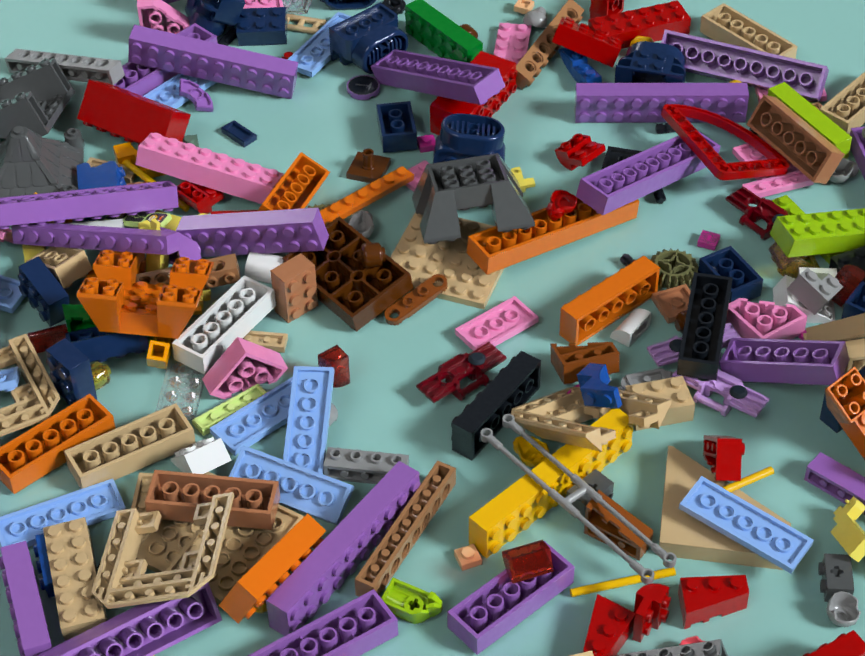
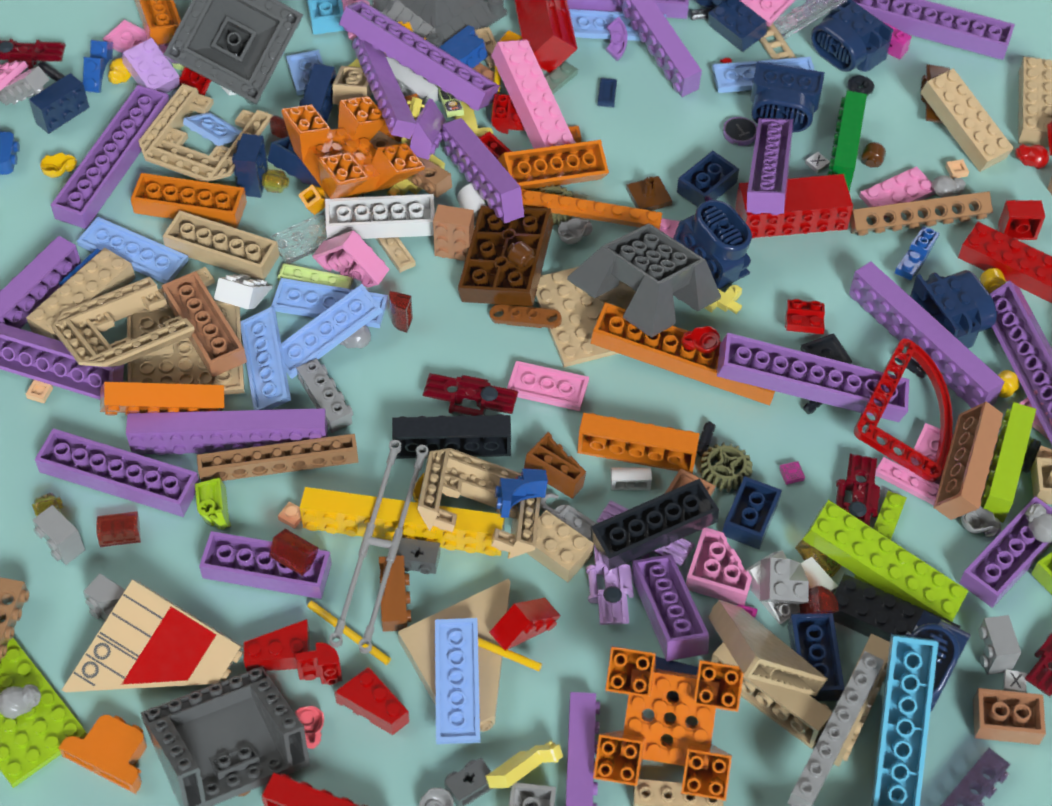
camera: 50 degrees right, 10 degrees up
red brick [552,17,622,68] -> none

